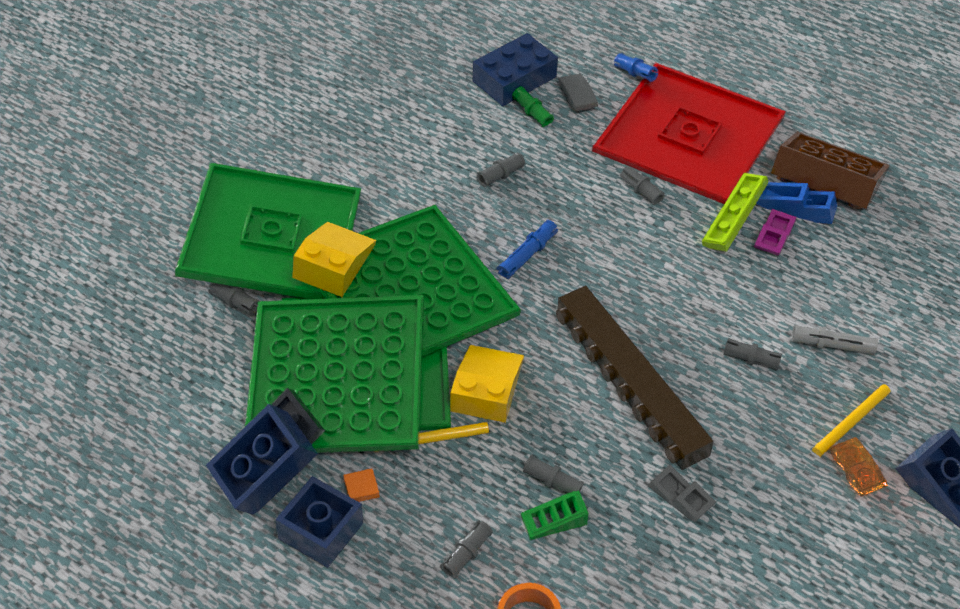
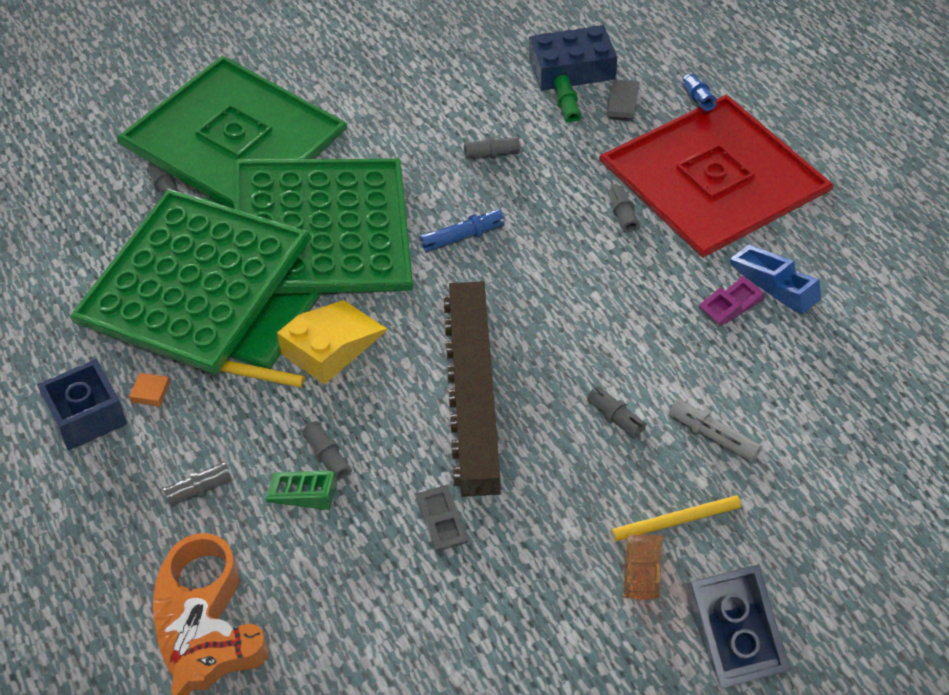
camera: 30 degrees right, 0 degrees up
dark blue brick [206,404,318,515] -> none
black plate [271,388,325,445] -> none
yellow slope [292,222,376,297] -> none
lime tile [702,173,768,252] -> none
reddish brown slope [771,131,890,209] -> none

